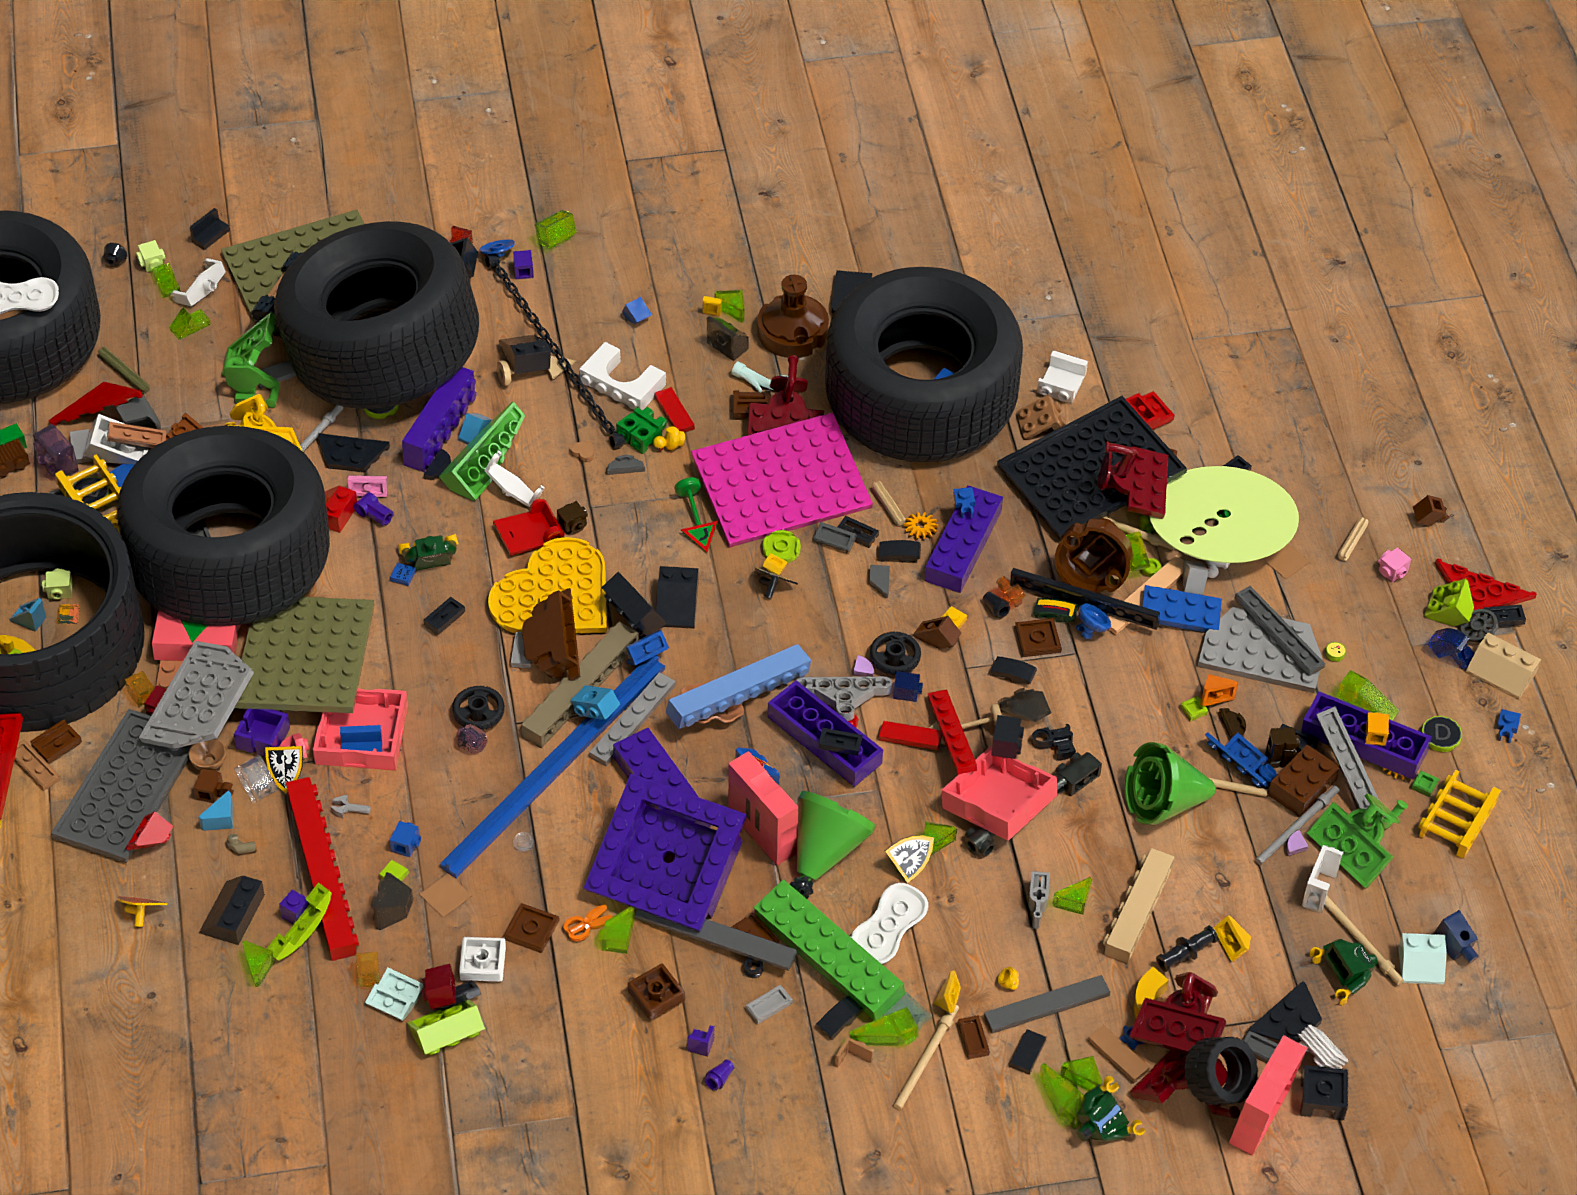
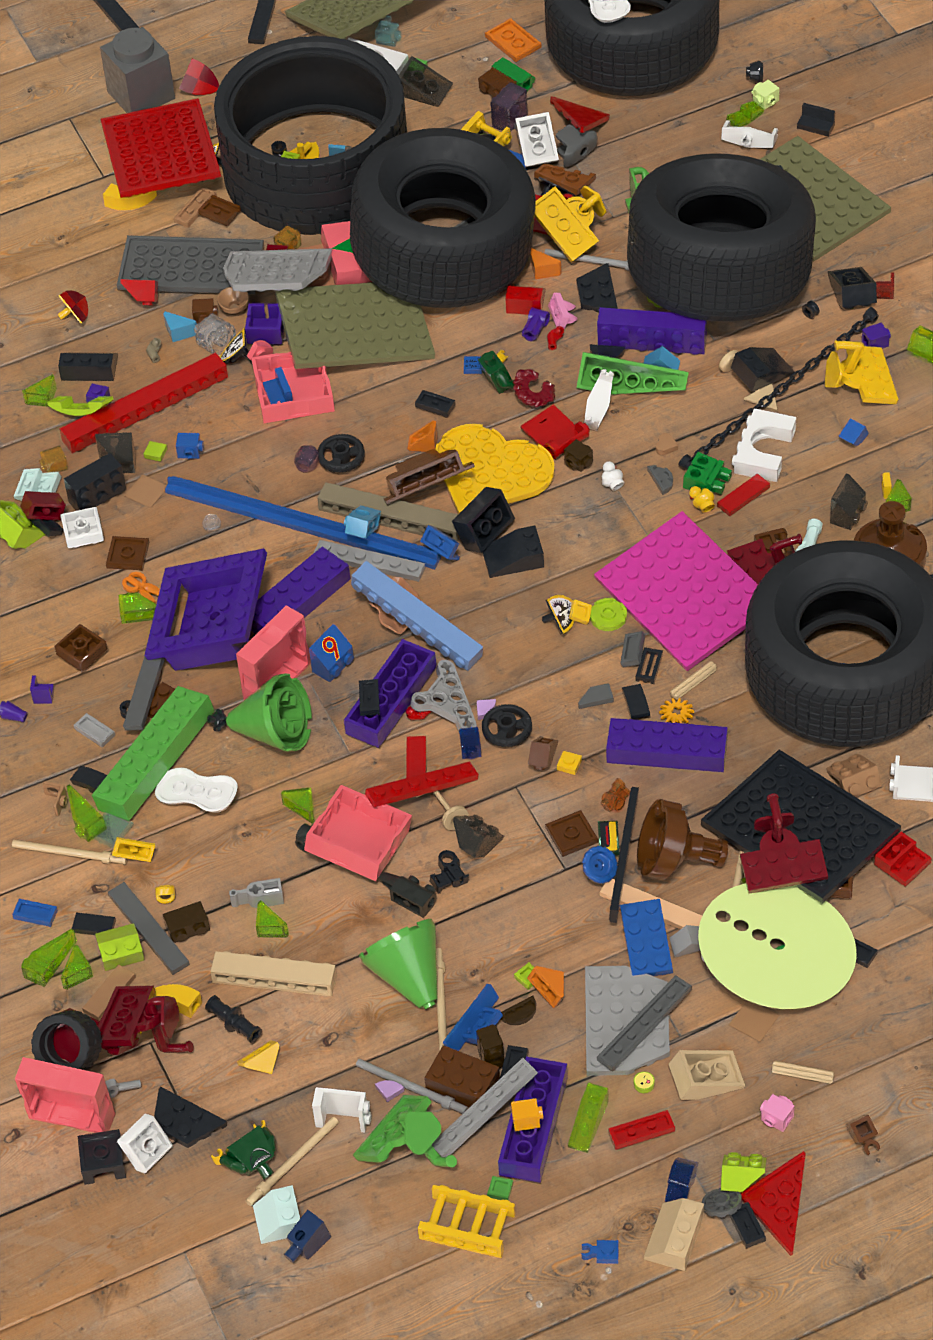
camera: 80 degrees right, 0 degrees up
olive axle [98,347,150,393] -> none
nougat tile [107,422,166,448] -> none
clear neon green slope [169,307,211,340] -> none
light grey bar [331,795,371,818] -> none
blue dish [480,239,515,257] -> none
green piece [674,477,718,553] -> none
shield [885,835,934,883] -> none
blue plate [953,487,975,518] -> none
reddish brown tile [958,1015,990,1059] -> none
black cone [983,592,1010,618] -> none
black slope [990,656,1037,684] -> none
black brick [991,715,1024,759] -> none
dark green torso [1076,1076,1145,1142] -> none
clear neon green slope [1126,531,1150,572] -> none
lime tile [1141,558,1161,577] -> none
dark grey tile [1243,1030,1278,1063] -> none
blue plate [1259,764,1277,783] -> none
black tile [1422,716,1462,752] -> none
none -> blue tile [12,899,58,927]
none -> black brick [64,453,126,511]
none -> lime slope [95,923,144,971]
none -> dark brown brick [163,901,210,943]
none -> orange slope [407,420,438,452]
none -> dark red piece [513,369,555,407]
none -> red arm [547,326,564,350]
none -> white animal [602,461,625,491]
none -> red plate [608,1110,675,1150]
none -> tan slope [669,1050,745,1100]
none -> yellow plate [825,340,899,404]

